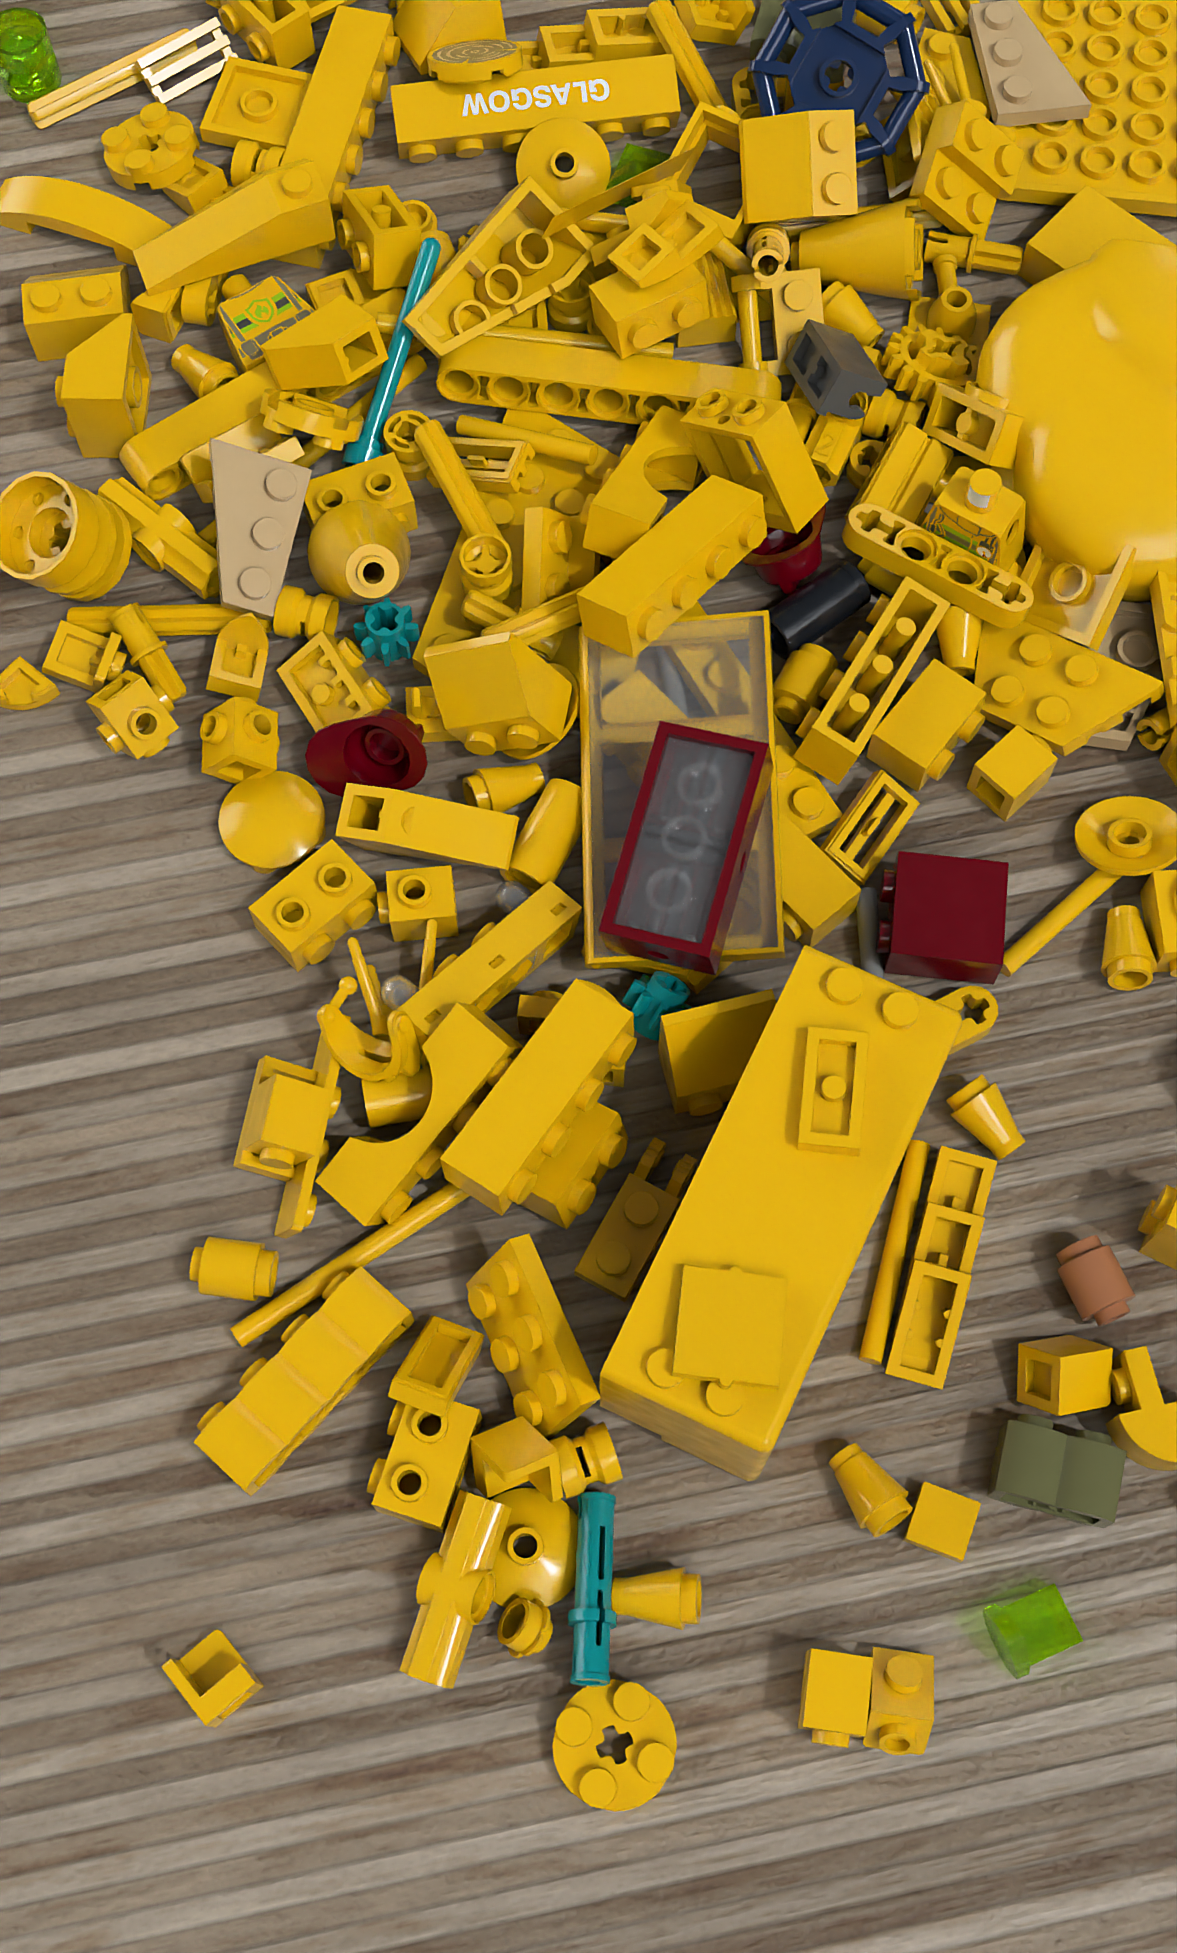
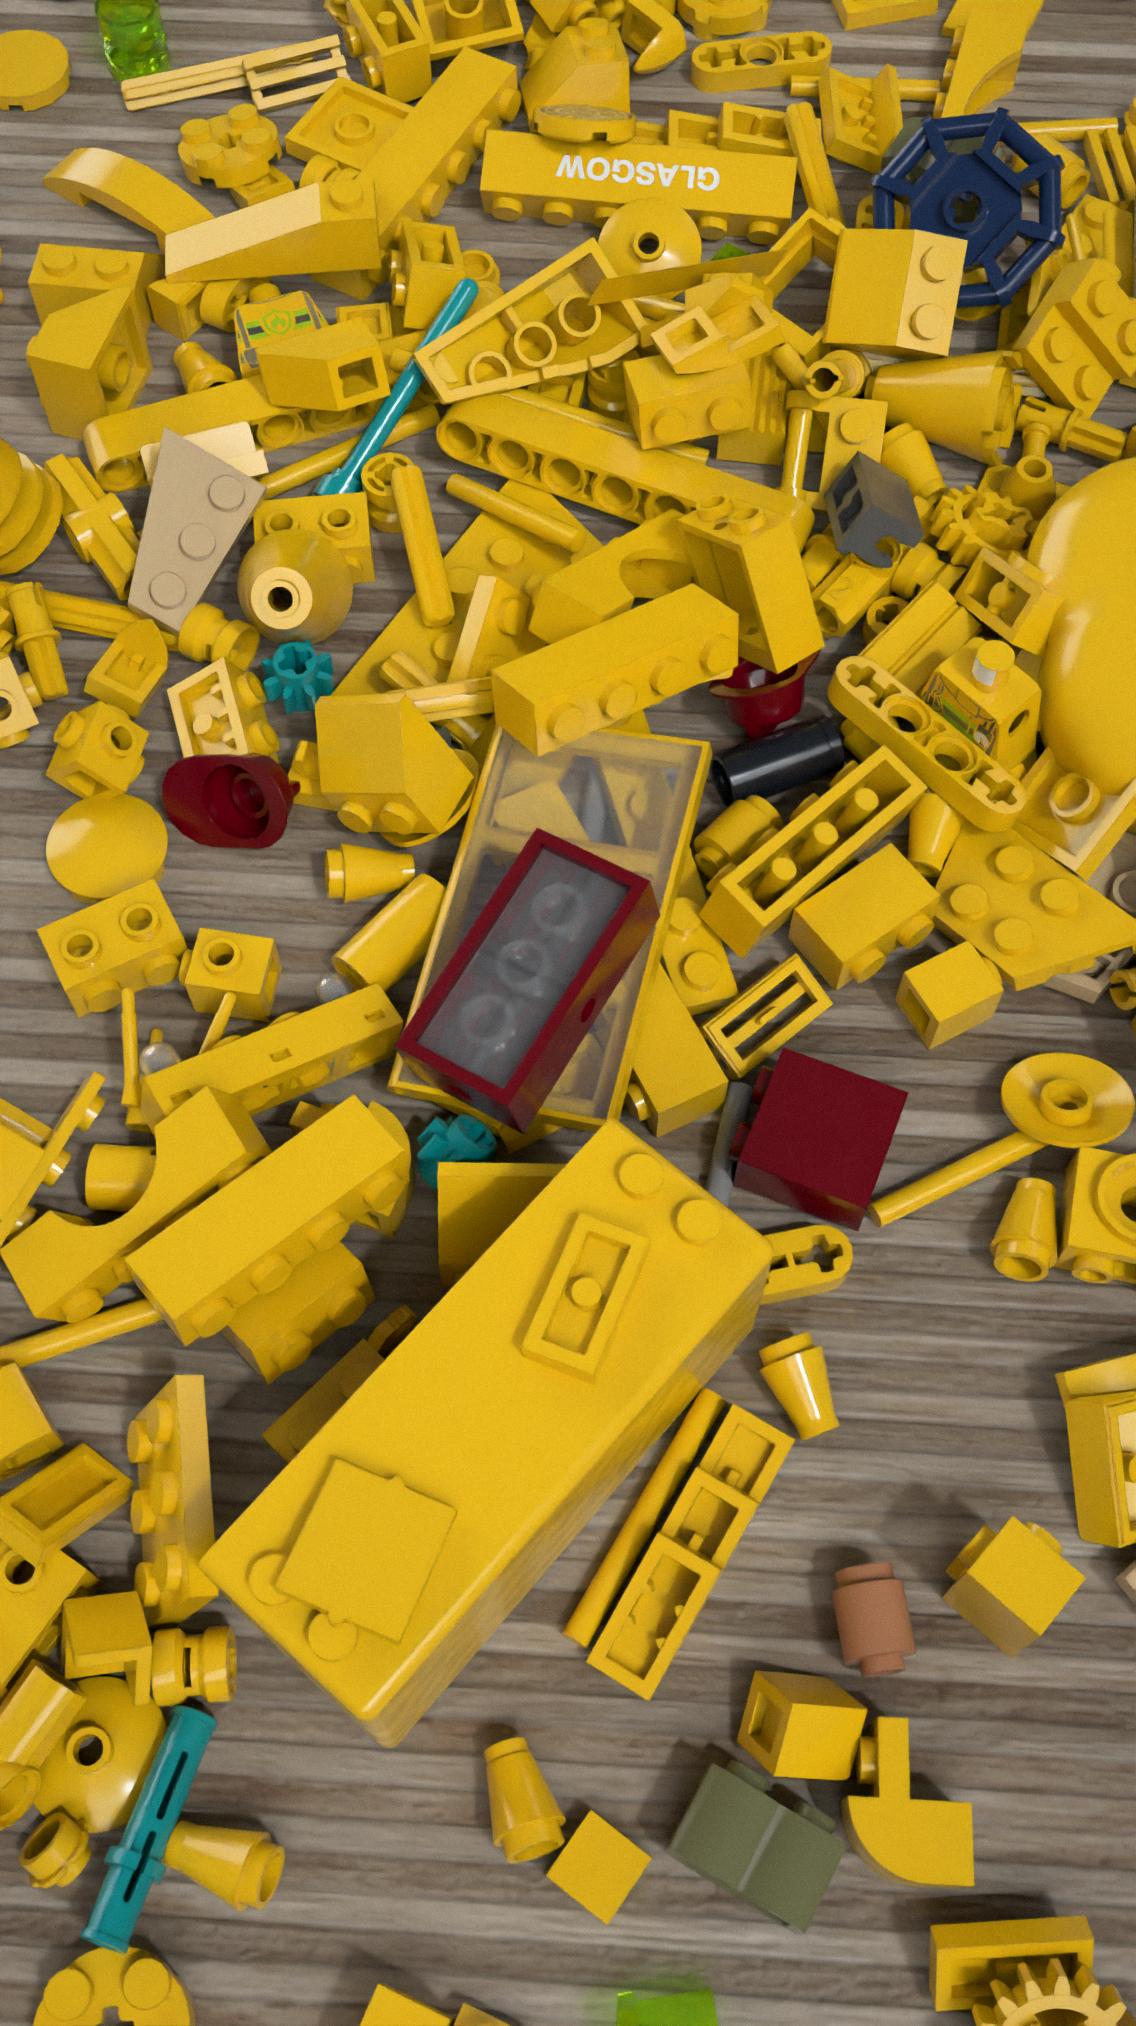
camera: 15 degrees right, 5 degrees down
yellow plate [260,388,364,451] -> none
yellow helmet [316,976,421,1083] -> none
yellow slope [335,783,519,871] -> none
yellow tile [426,437,535,494] -> none
yellow wheel [459,533,514,602] -> none

